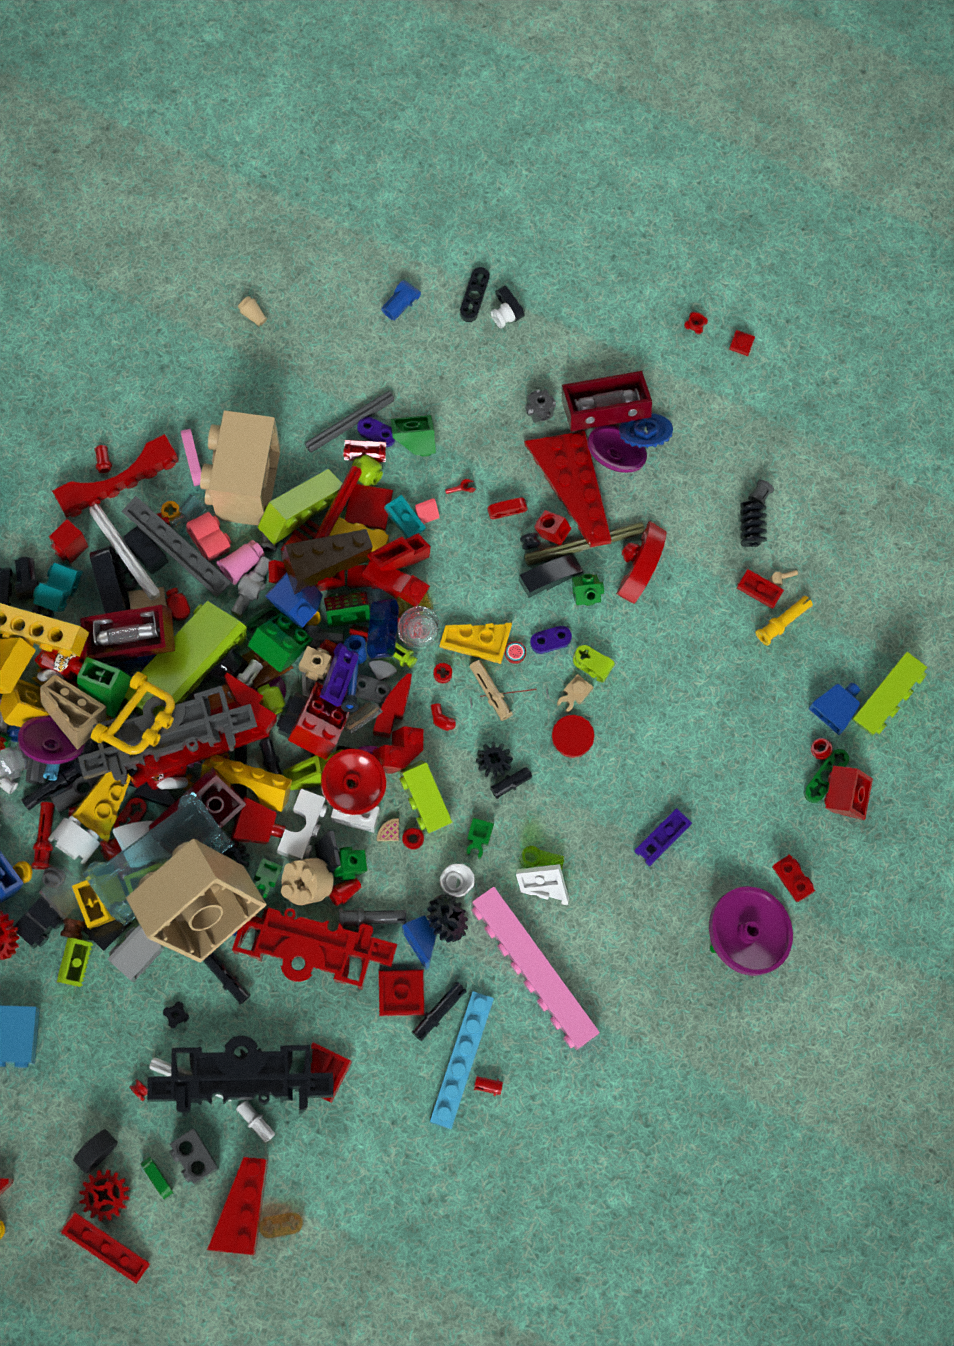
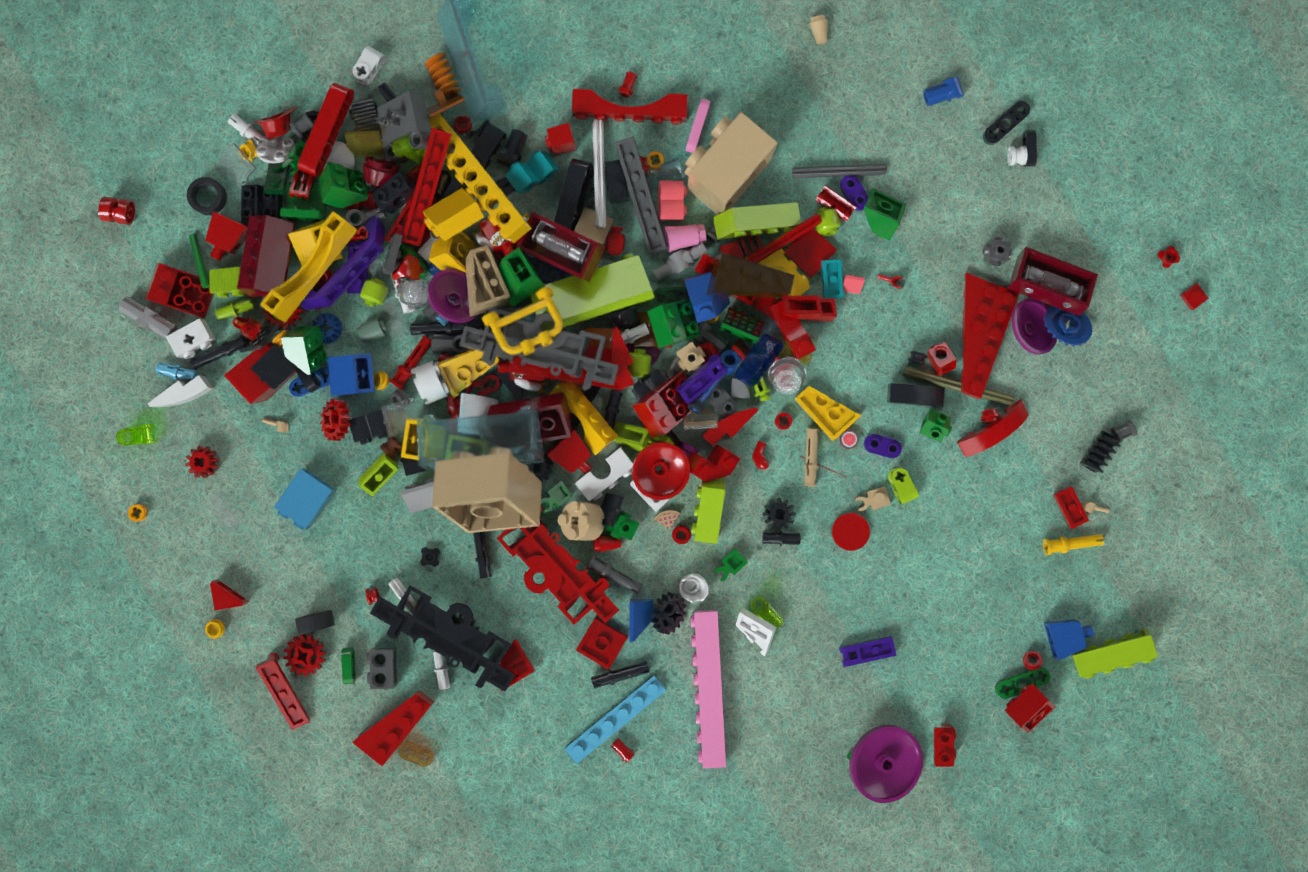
camera: 35 degrees right, 15 degrees up
red beam [487,498,528,520] -> none

